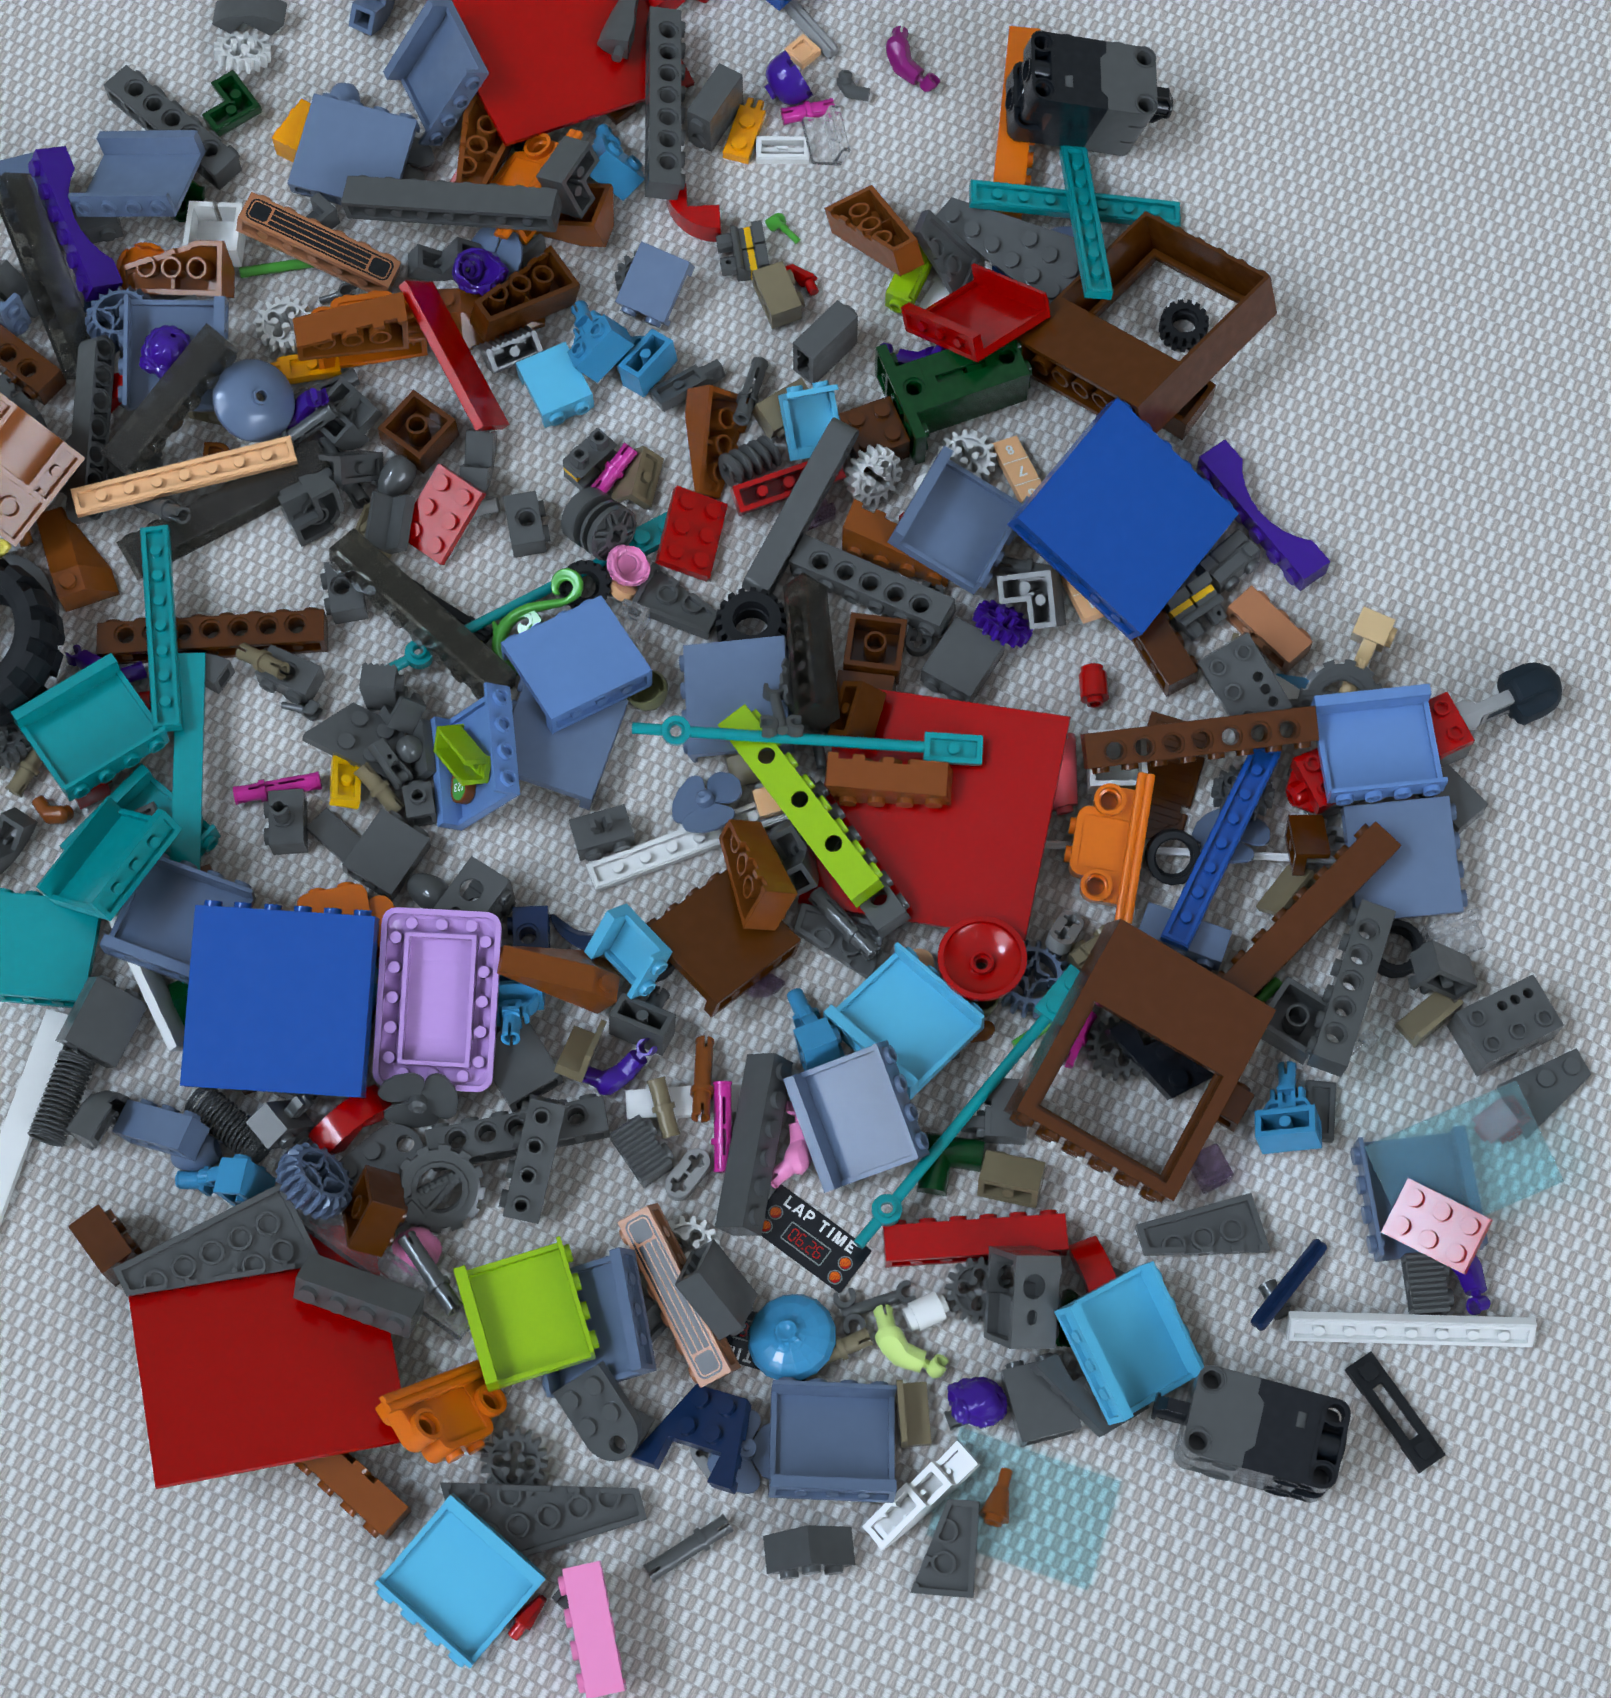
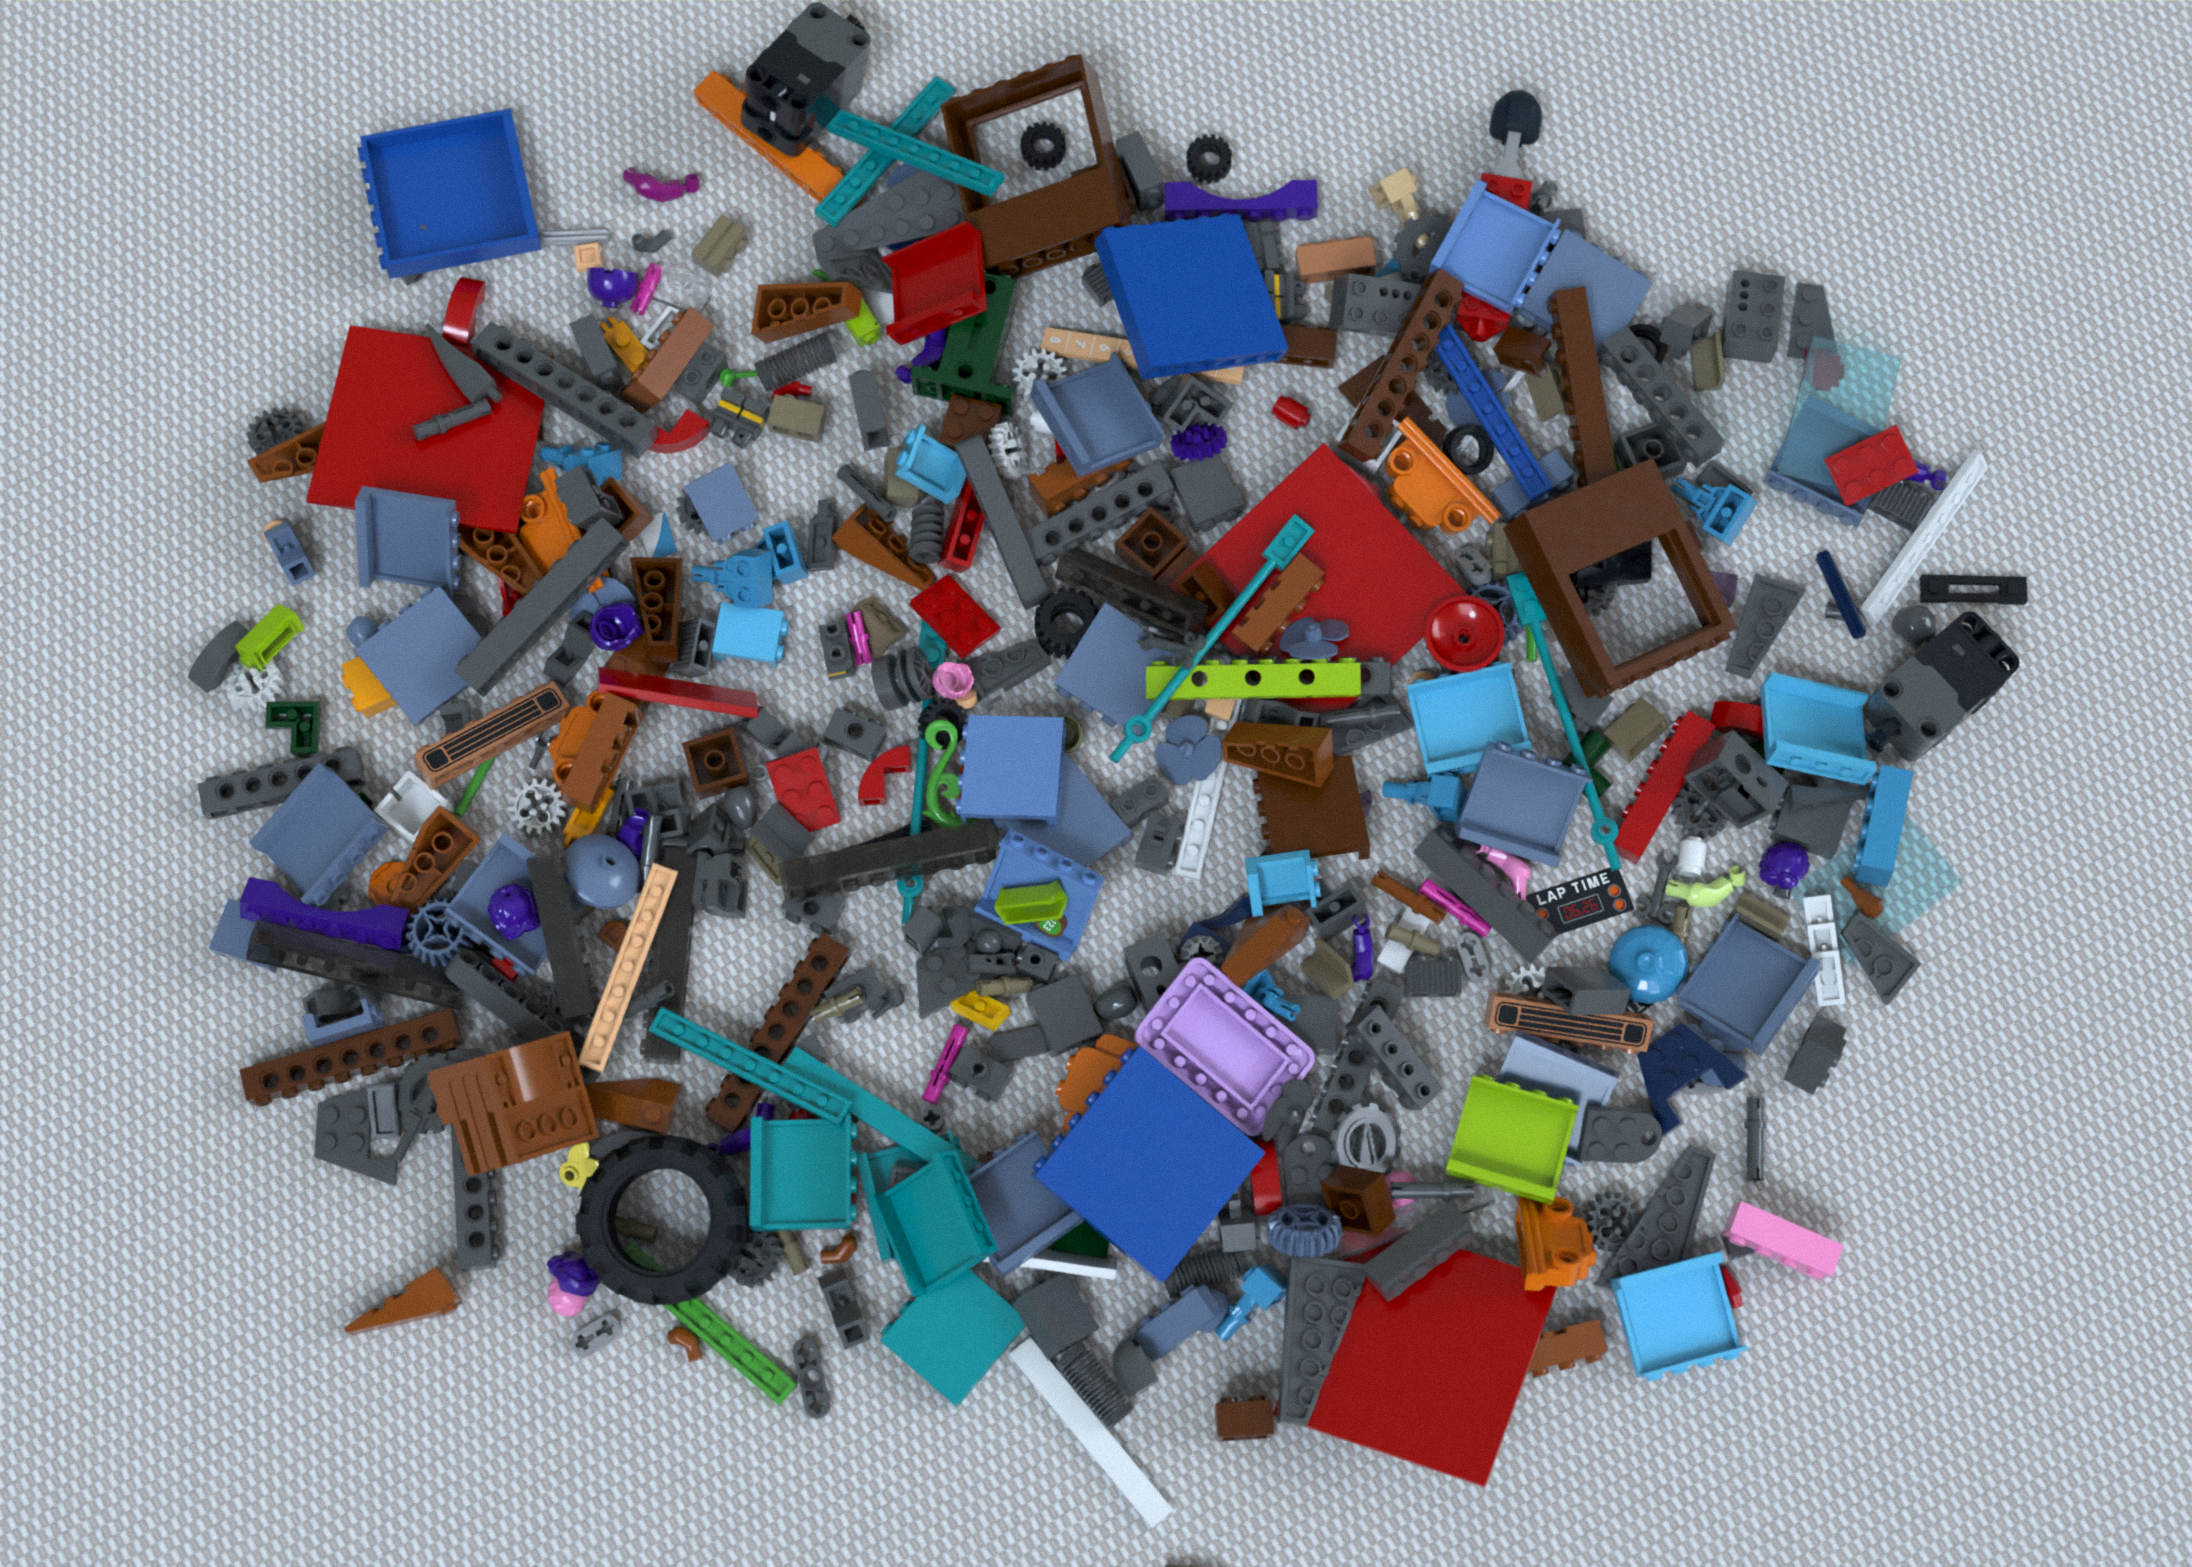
camera: 55 degrees left, 5 degrees up
none -> lime window [235,603,305,672]
none -> dark grey pin [412,398,491,441]
none -> dark orange wedge [618,306,714,415]
none -> sticker [641,512,677,558]
none -> dark grey brick [674,342,729,407]
none -> dark tan brick [691,215,748,277]
none -> dark grey piece [754,332,837,392]
none -> red brick [858,745,912,806]
none -> dark grey bush [920,1106,945,1134]
none -> dark grey brick [1110,774,1169,829]
none -> dark grey brick [1115,131,1164,213]
none -> light grey gear [1180,935,1223,970]
none -> black tyre [1186,134,1232,184]
none -> sand blue piece [1279,617,1349,660]
none -> dark grey pin [1528,181,1557,216]
none -> dark azure brick [1852,765,1914,887]
none -> dark grey hair [1892,605,1937,645]

